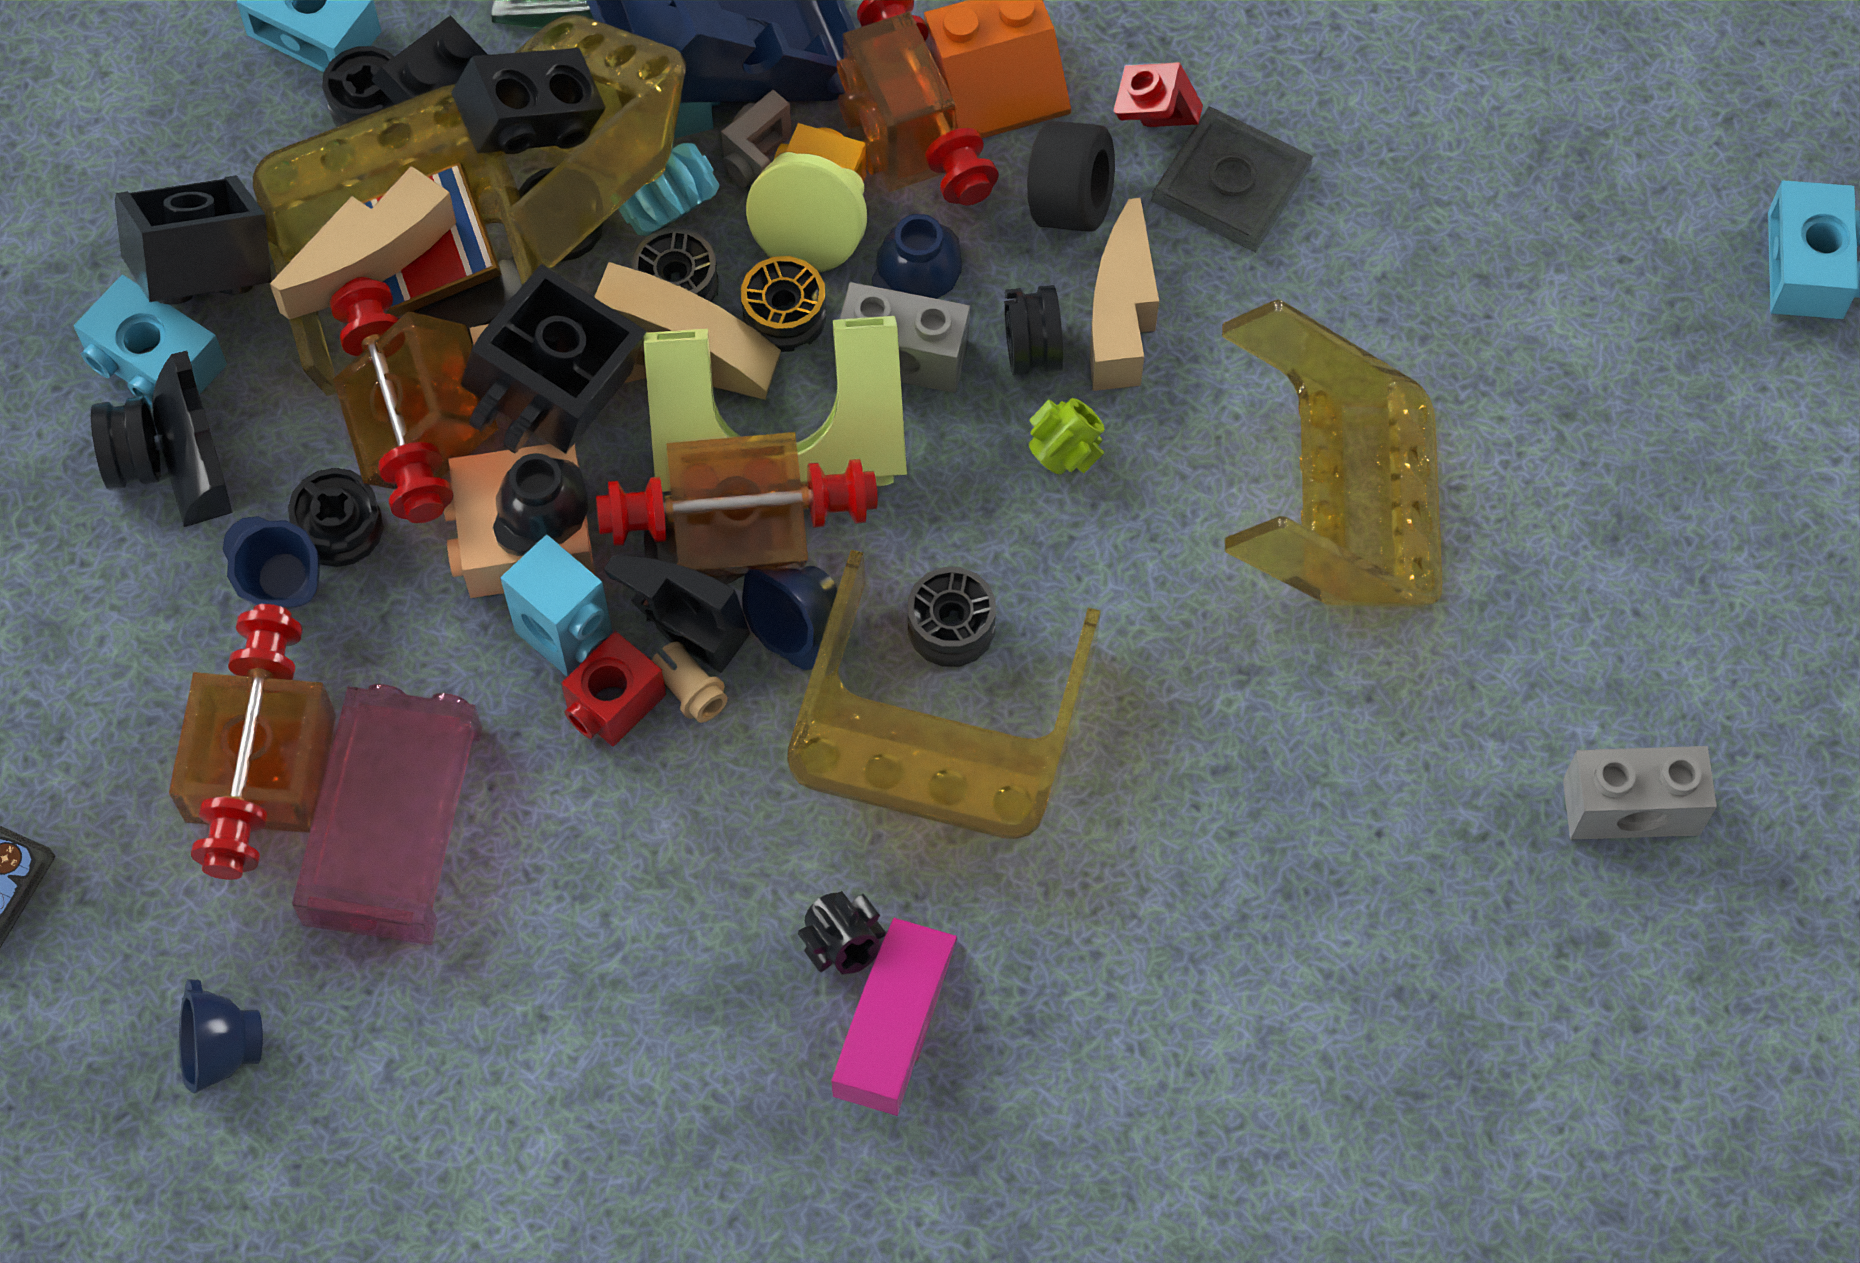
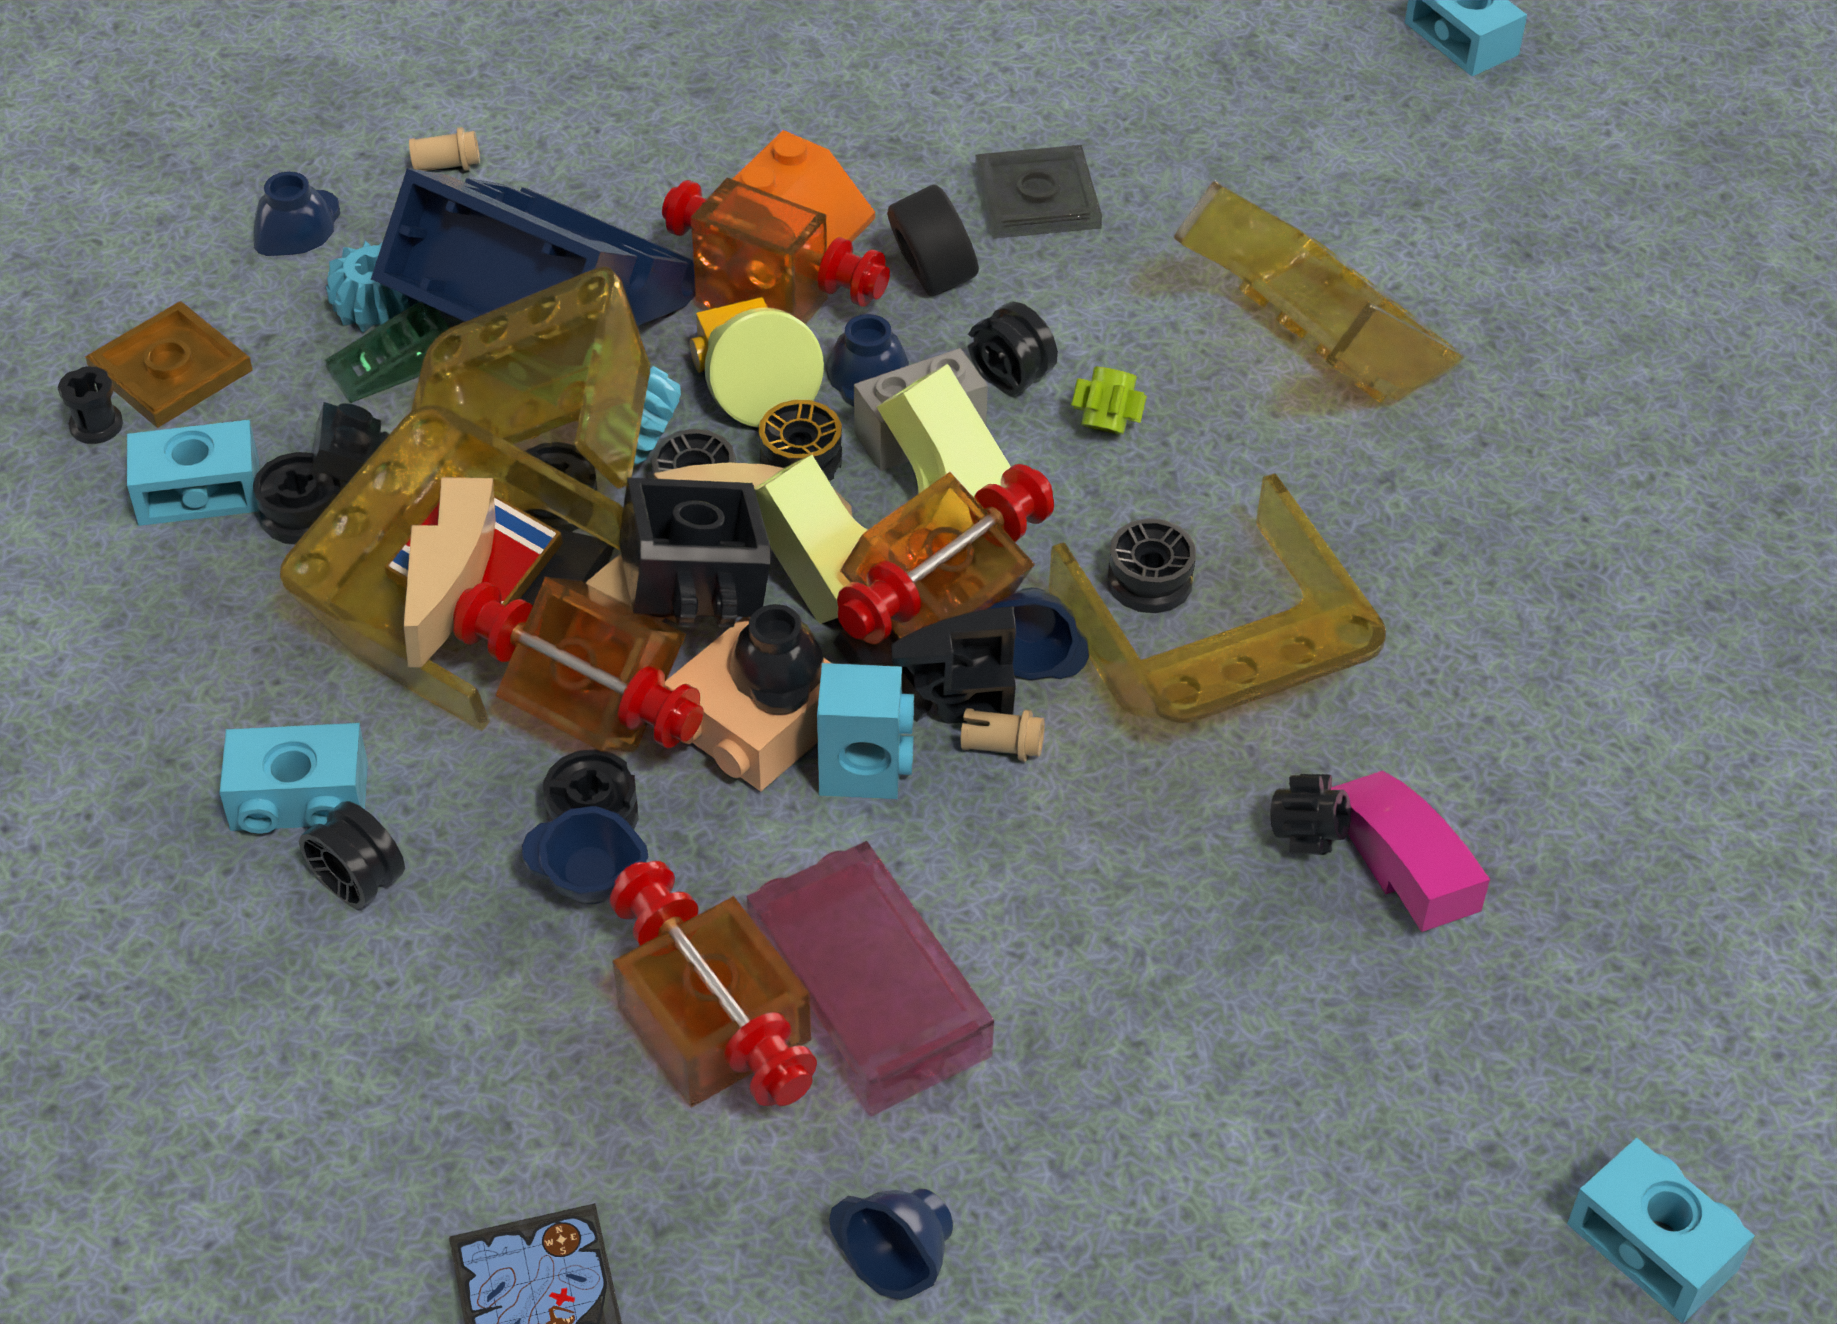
camera: 40 degrees left, 15 degrees down
black hinge [115,175,272,304] -> none
black slope [152,350,233,527] -> none
black brick [451,48,606,154] -> none
red brick [561,630,666,747] -> none
light grey bracket [721,90,792,188] -> none
tan slope [1089,198,1159,391] -> none
red bracket [1114,62,1203,127] -> none
light grey brick [1563,746,1717,840] -> none

